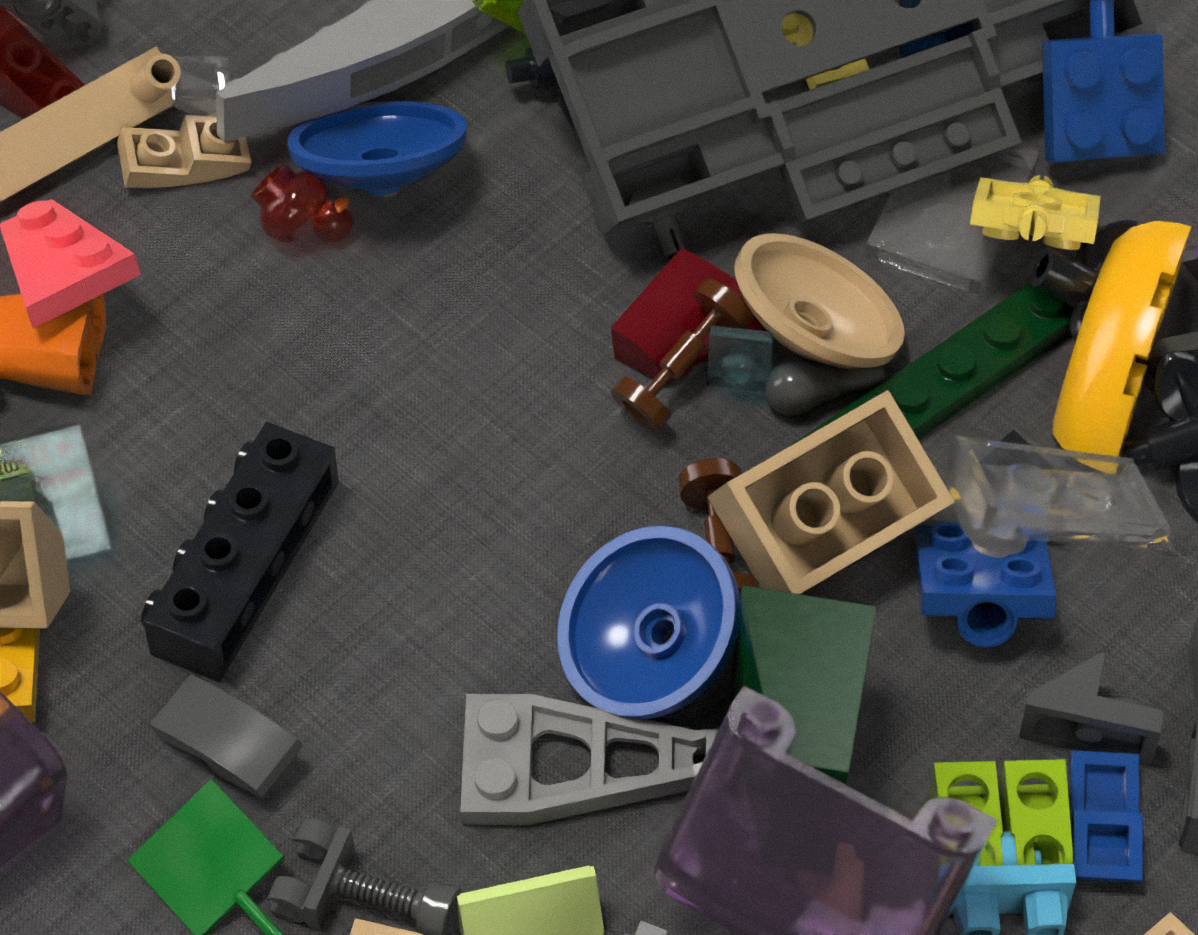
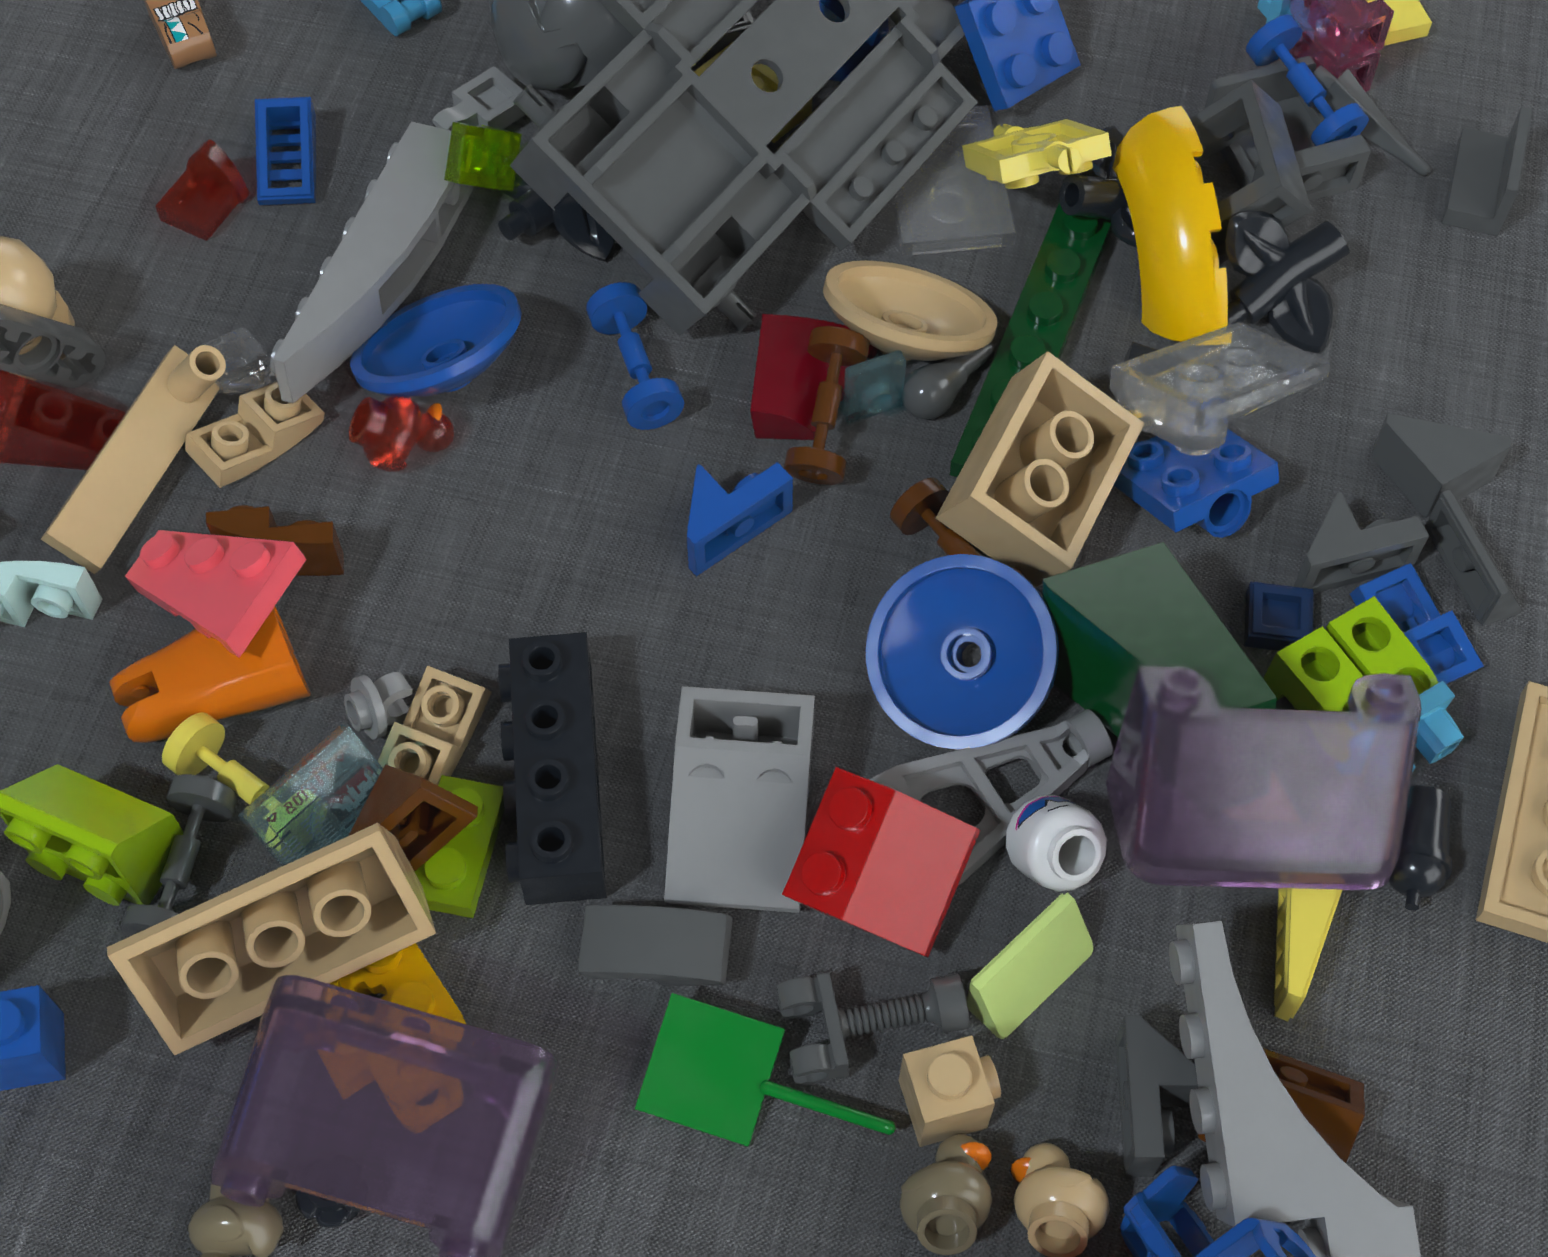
camera: 30 degrees left, 5 degrees up
none -> reddish brown slope [206,505,344,576]
none -> light grey plate [344,672,412,740]
none -> reddish brown slope [348,764,478,872]
none -> tan slope [373,666,491,785]
none -> lime plate [415,775,504,918]
none -> blue wheel [586,282,684,430]
none -> light grey slope [664,686,815,913]
none -> blue slope [687,462,793,577]
none -> slope [782,767,981,958]
none -> white head [1006,795,1107,892]
none -> dark blue tile [1244,581,1313,651]

